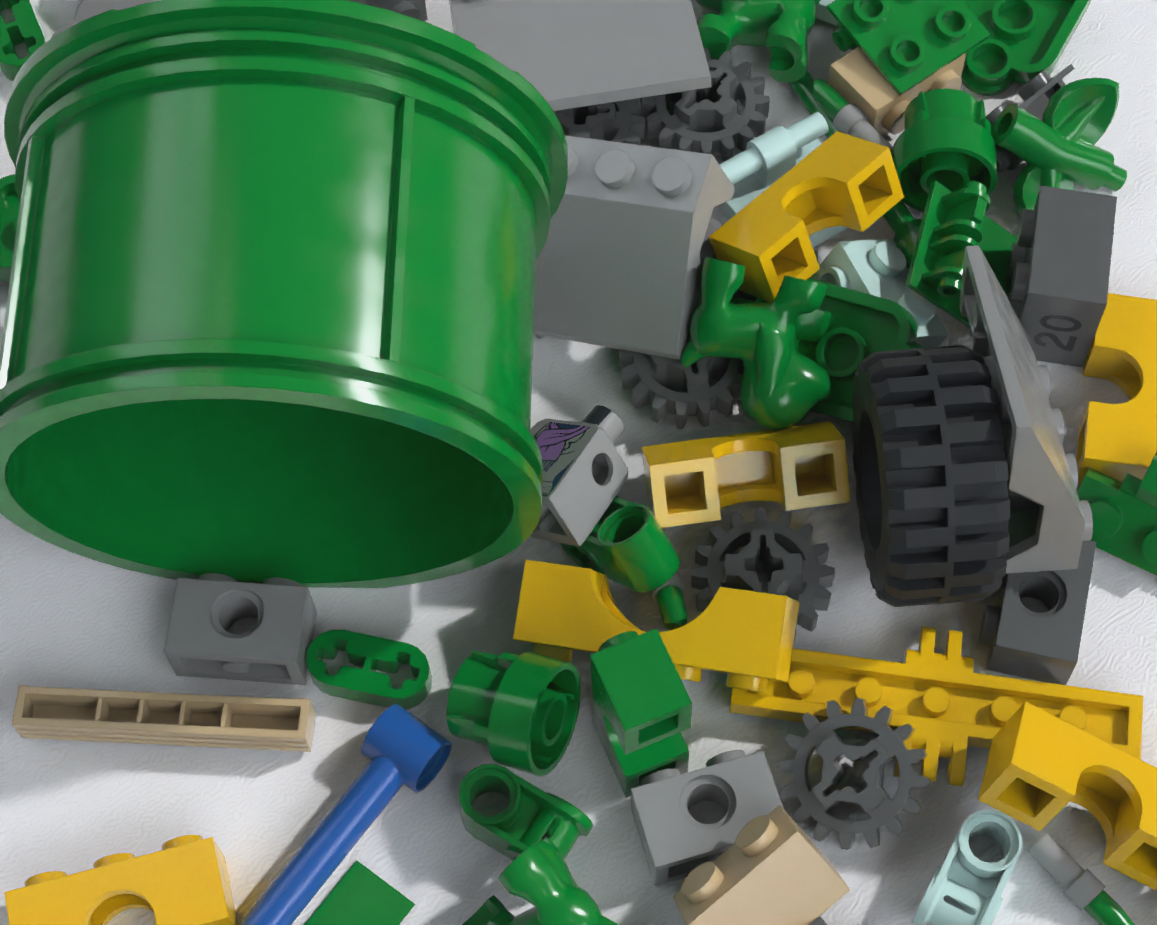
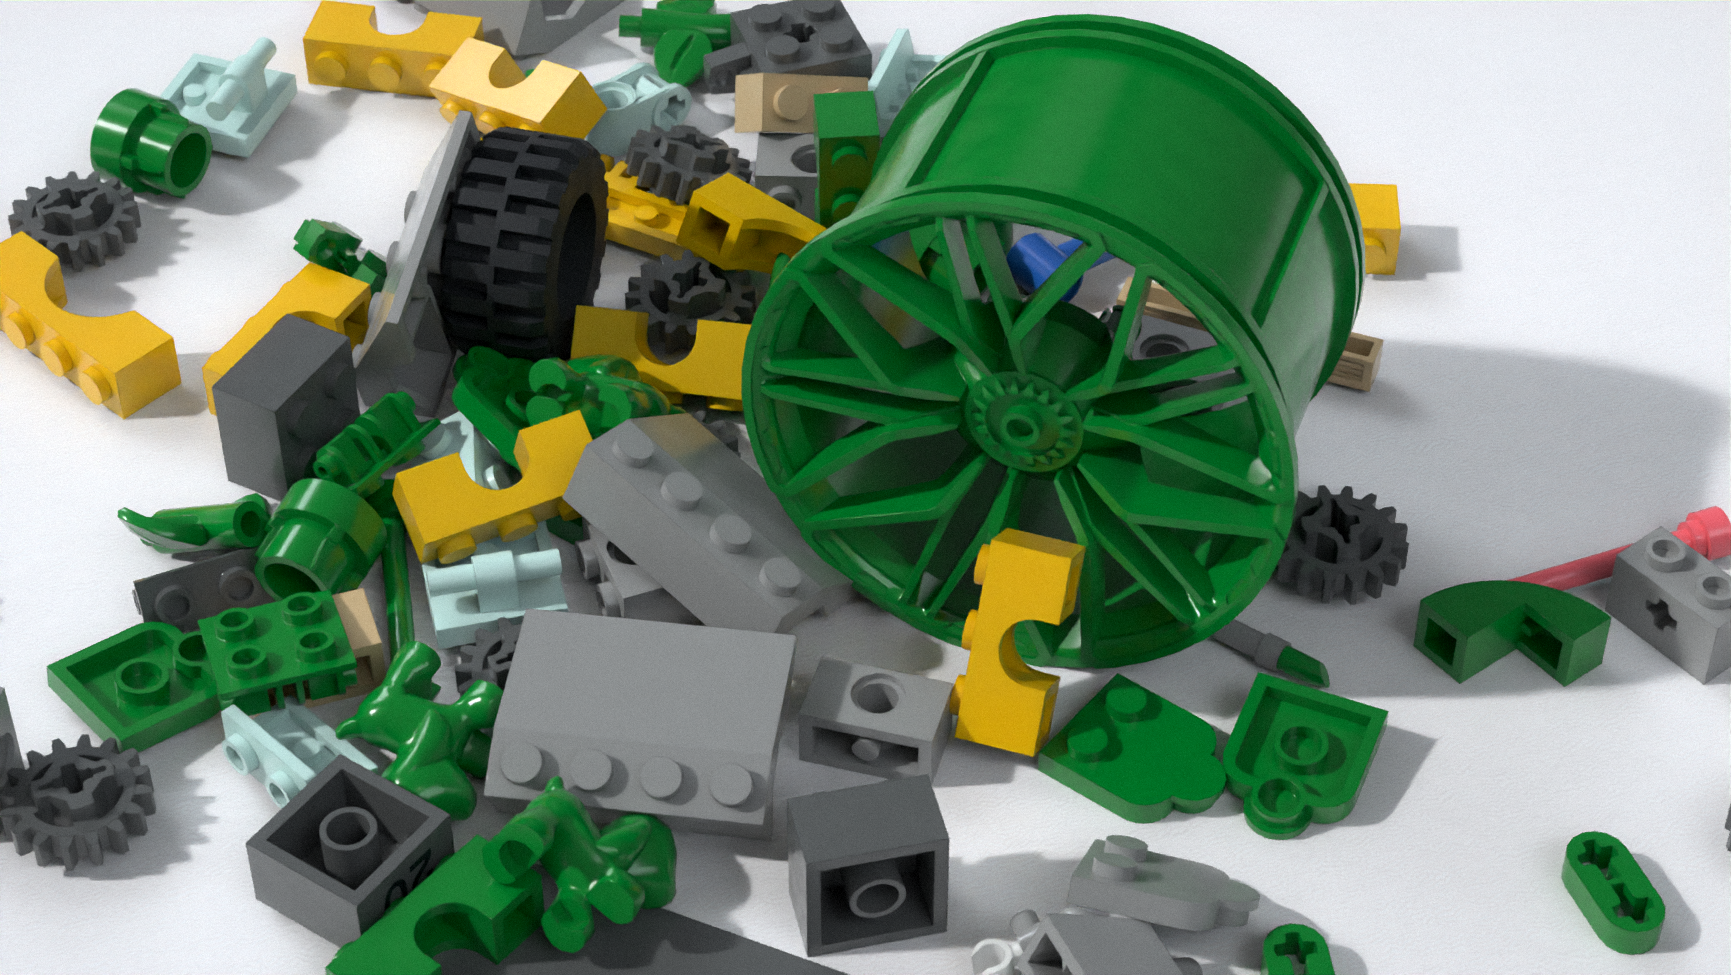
camera: 165 degrees left, 20 degrees down
piece [813,78,893,156] -> none

